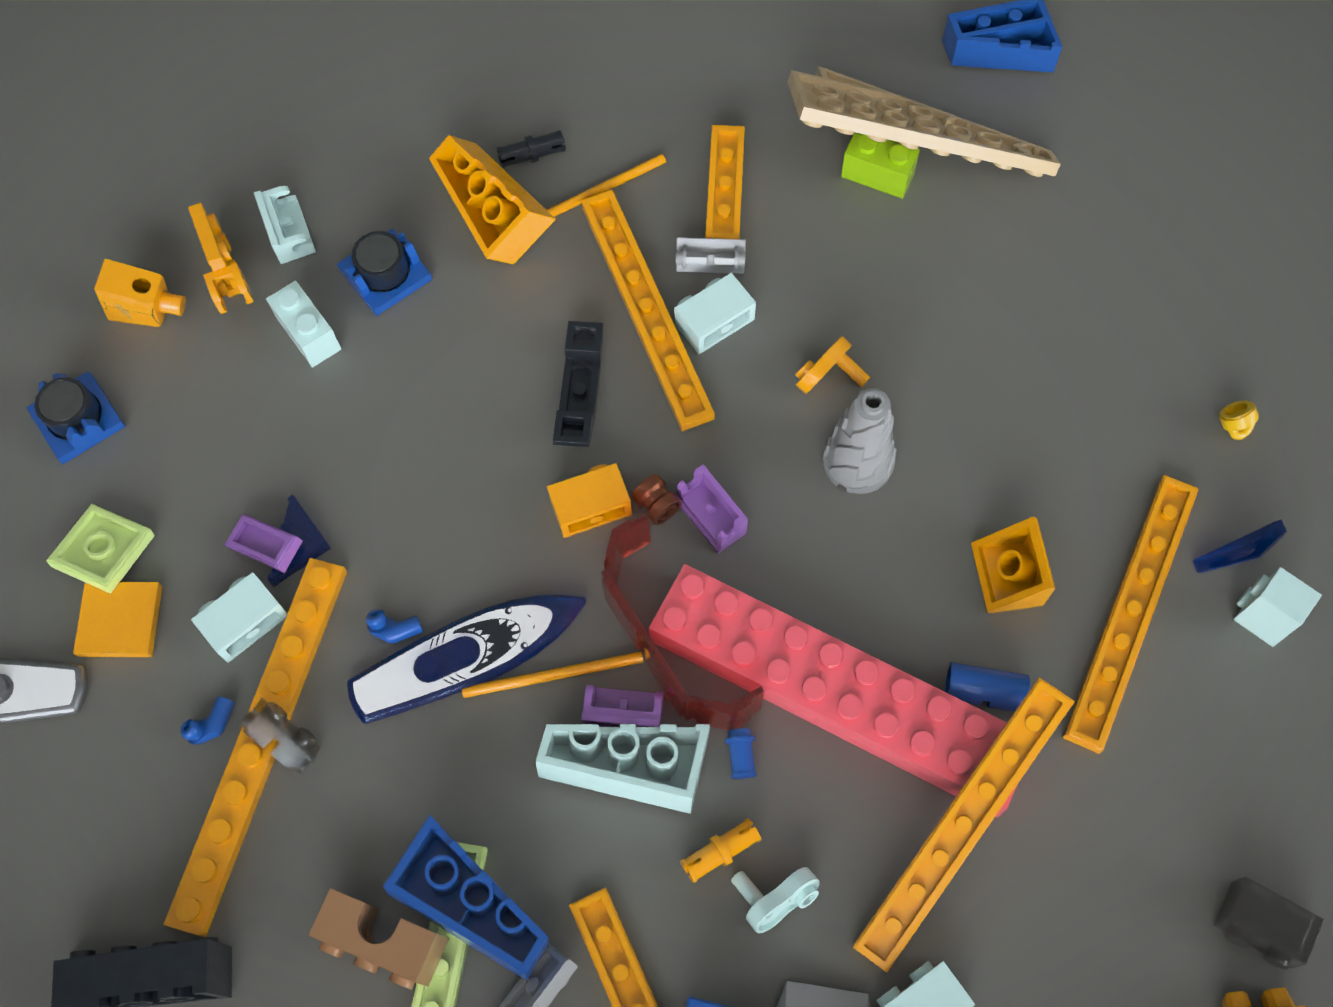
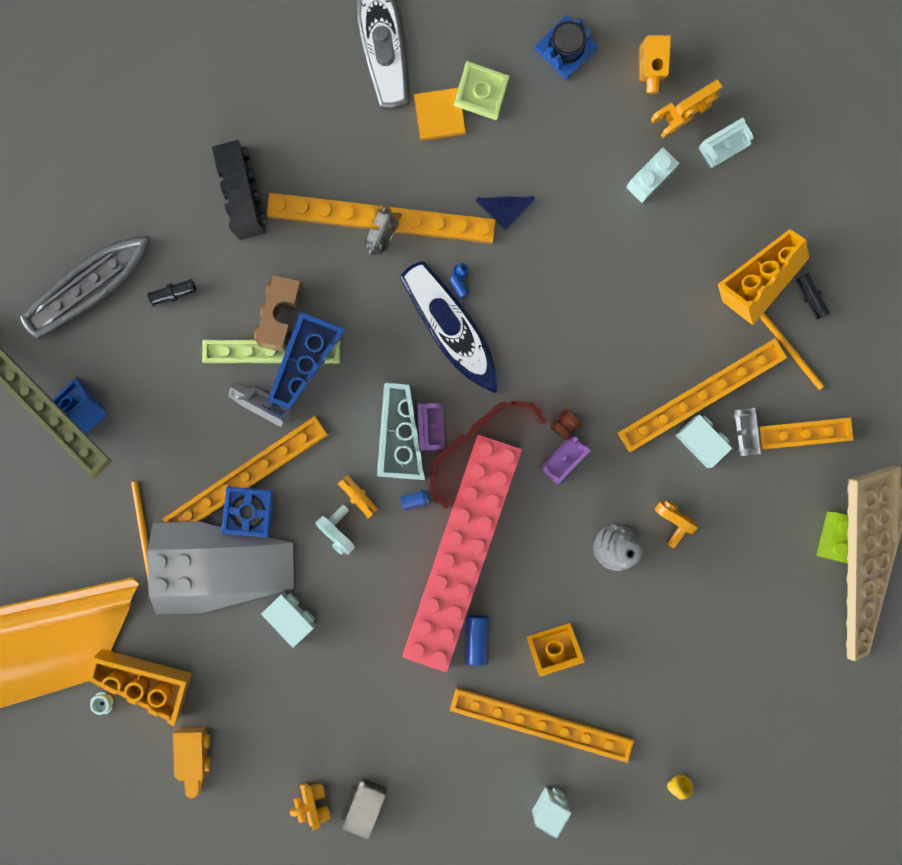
camera: 75 degrees right, 20 degrees up
blue arm [181,696,235,745] -> none
light aqua brick [191,572,287,663] -> none
medium lavender tile [225,514,303,573] -> none
piece [336,228,432,316] -> none
light orange axle [462,651,643,698] -> none
light orange brick [547,463,632,538] -> none
black slope [552,321,603,447] -> none
light orange tile [853,677,1075,973] -> none
clear blue tile [1192,519,1287,573] -> none

